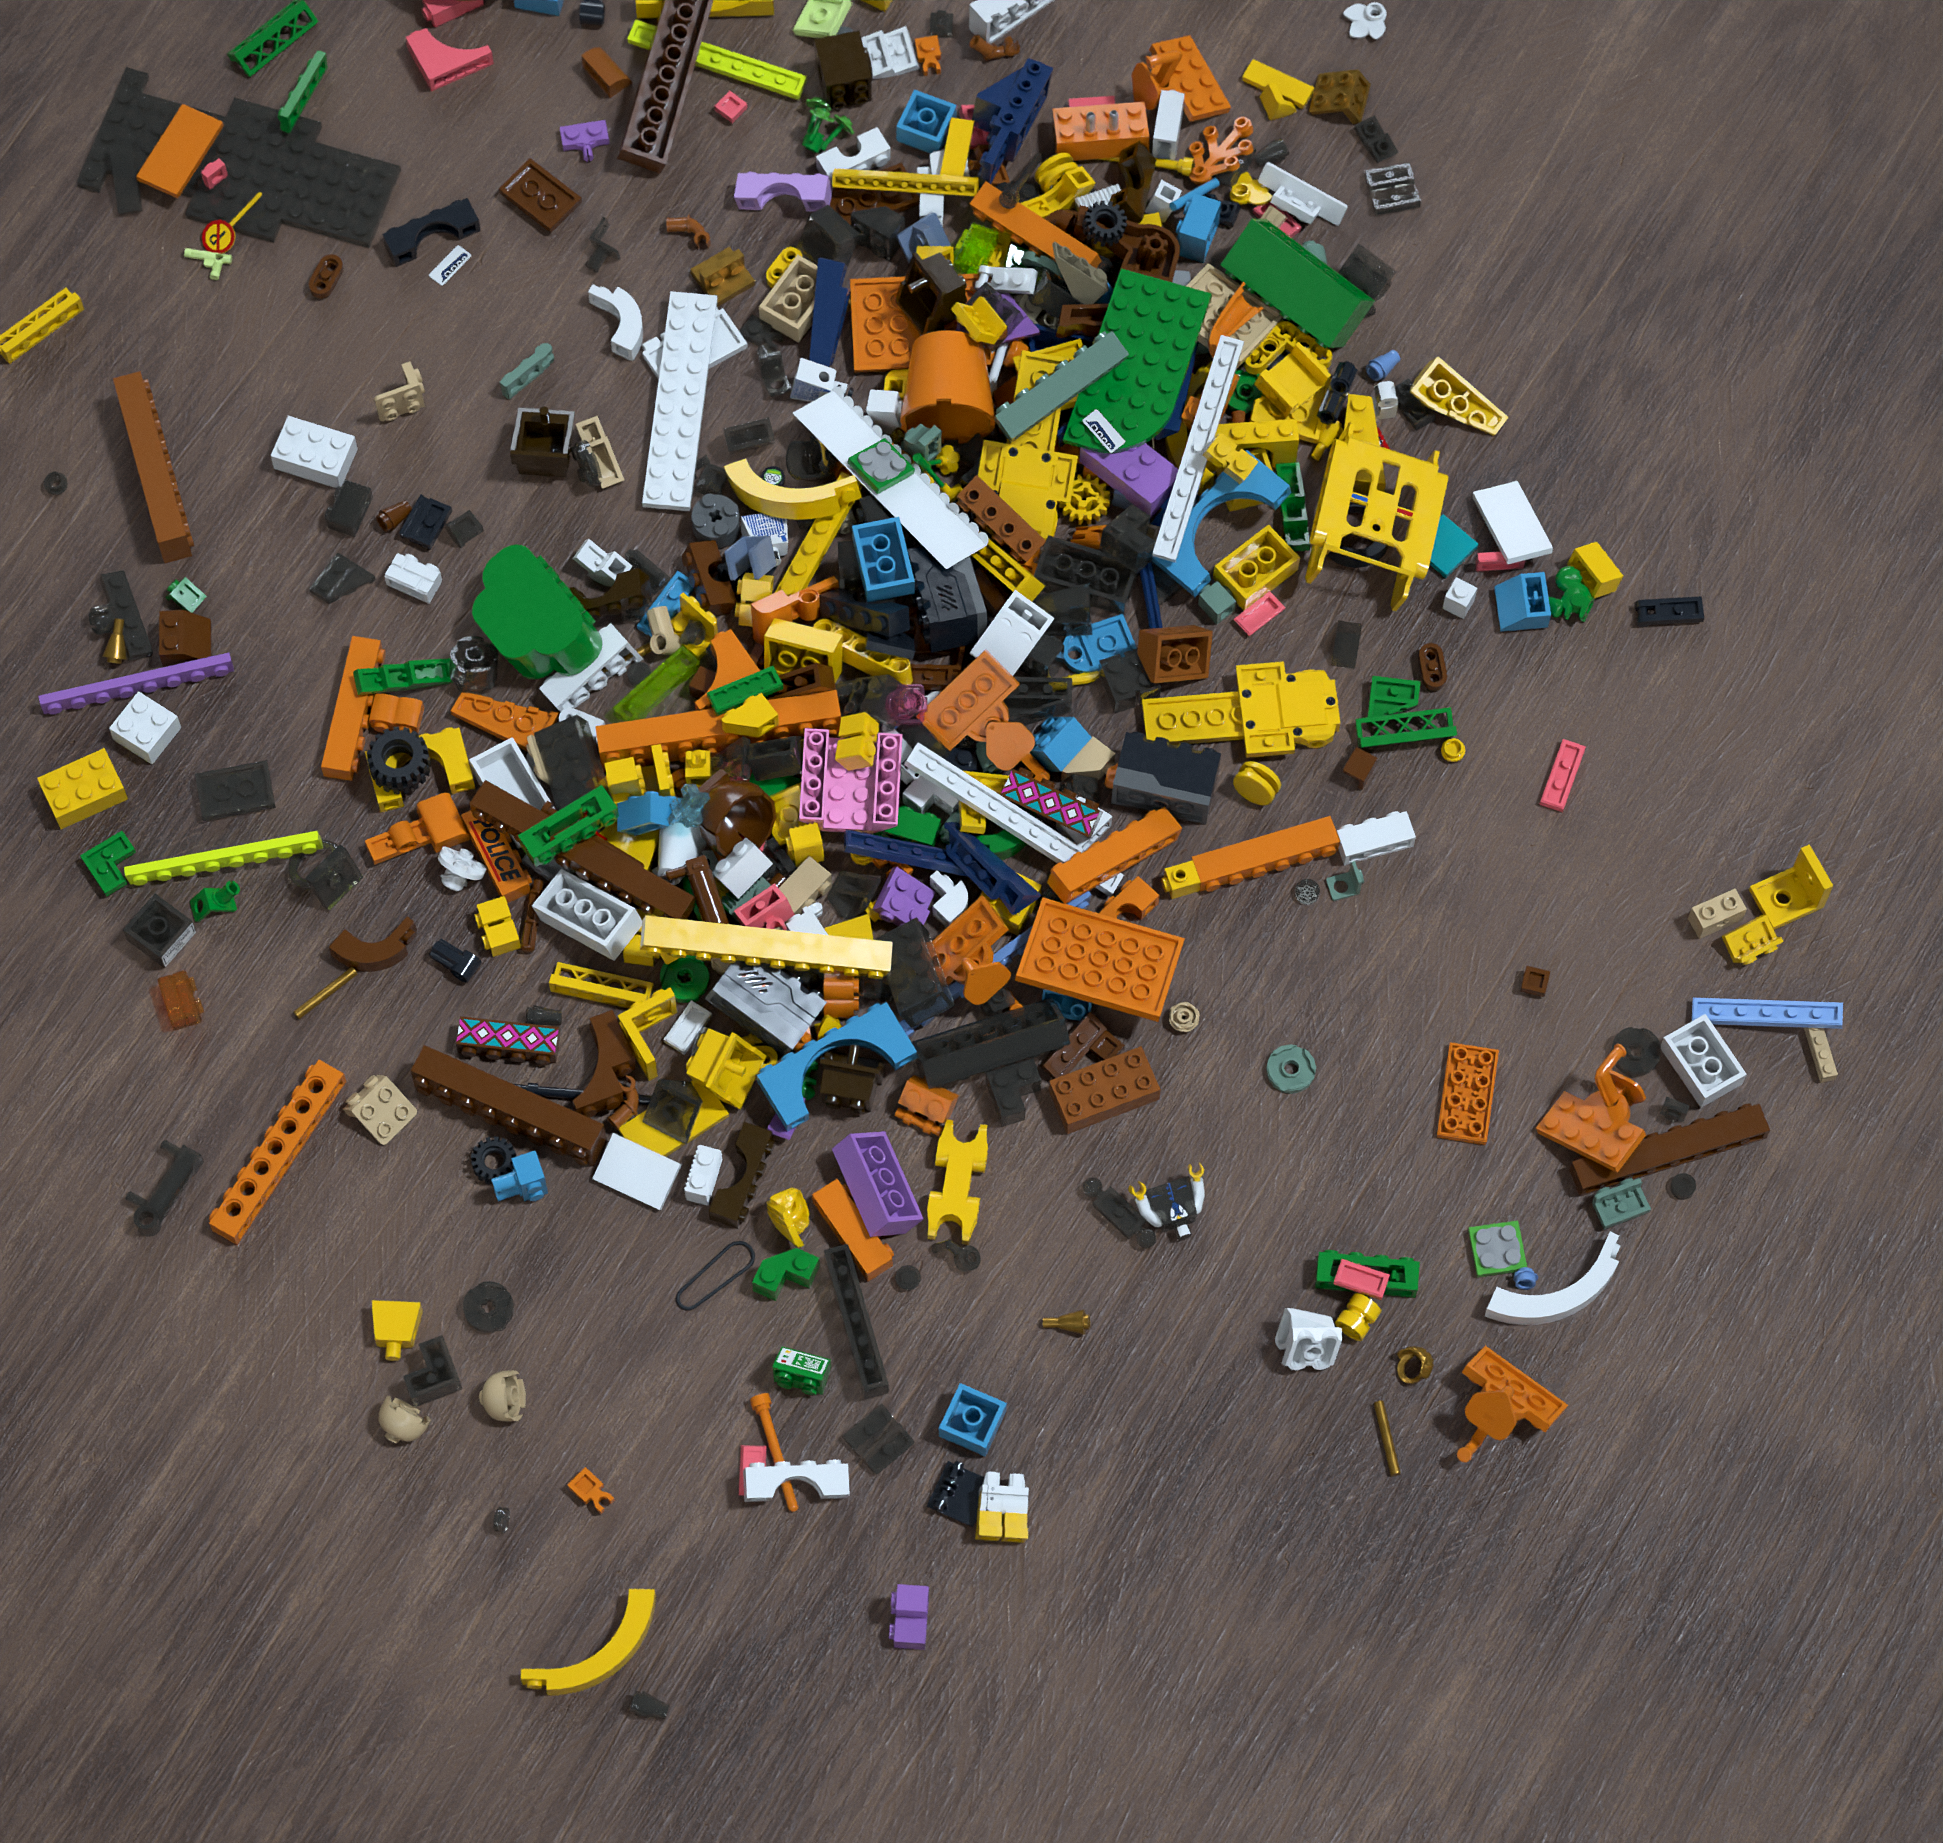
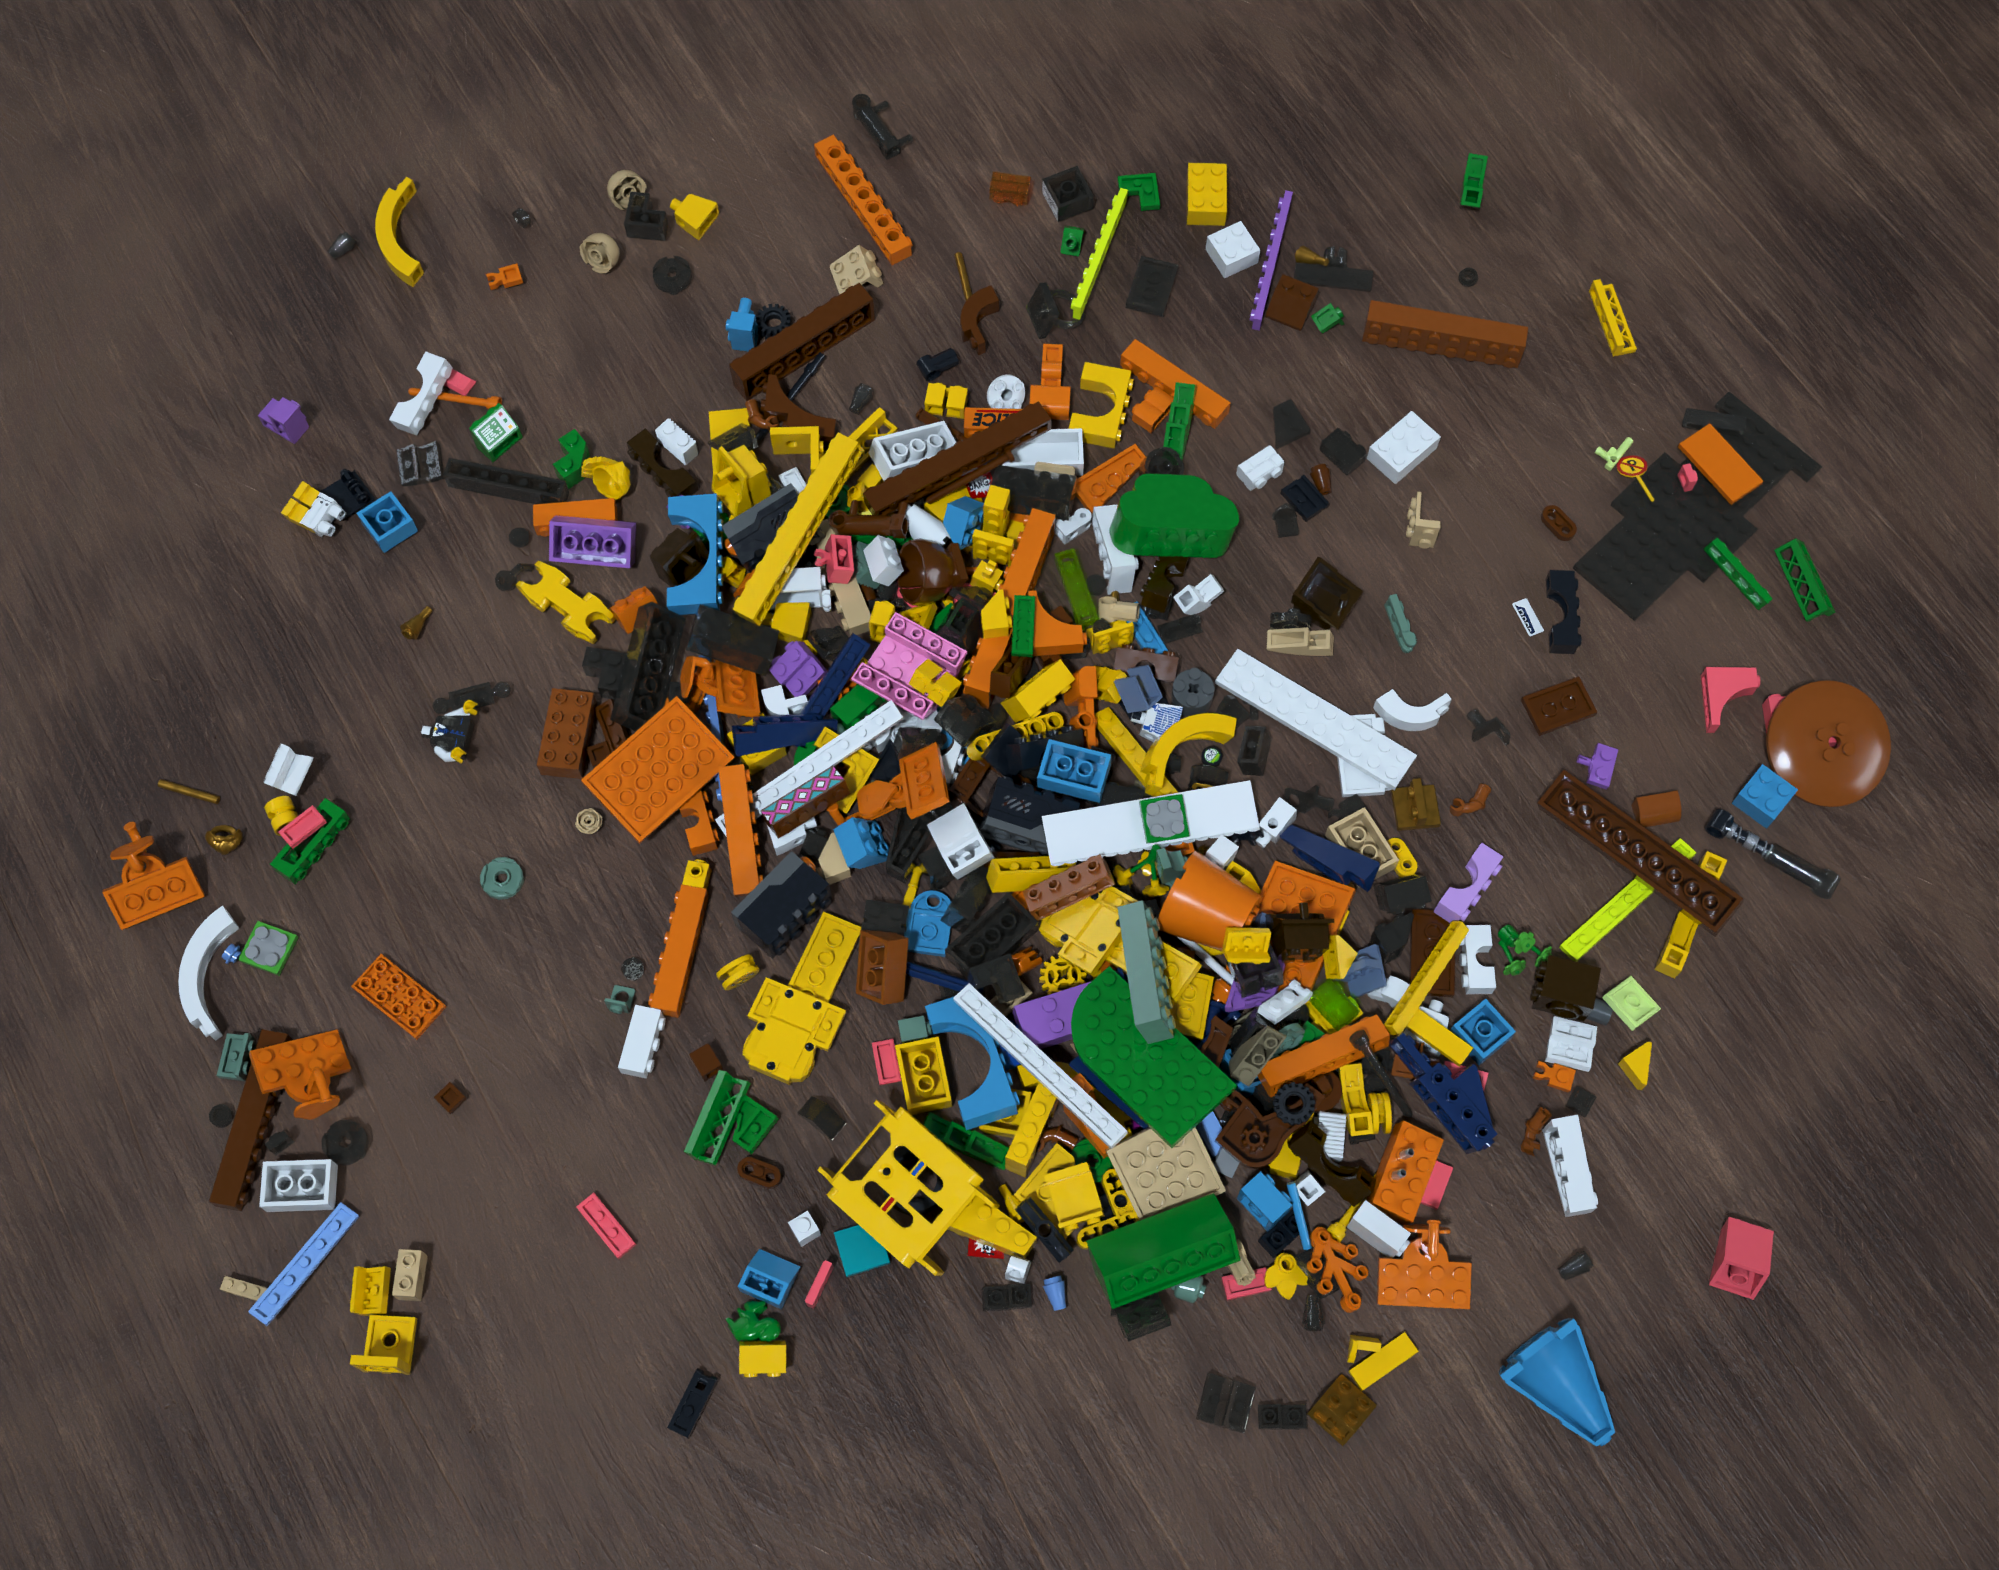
camera: 120 degrees right, 0 degrees up
black tyre [367,727,431,794] -> none
reddish brown brick [456,1016,561,1065] -> none
green brick [518,785,619,868] -> none
white tile [593,1133,682,1210] -> none
clear light blue hips [667,784,710,828] -> none
black piece [676,1241,755,1310] -> none
coral plate [715,91,747,123] -> none
clear pink piece [886,684,927,725] -> none
white sticker [1083,410,1125,453] -> none
yellow piece [1202,432,1259,484] -> none
orange animal [1208,282,1263,359] -> none
white bracket [1258,162,1348,225] -> none
white plate [1343,2,1386,40] -> none
yellow wedge [1410,356,1509,436] -> none
yellow plate [1441,738,1465,762] -> none
white tile [1473,481,1553,565] -> none

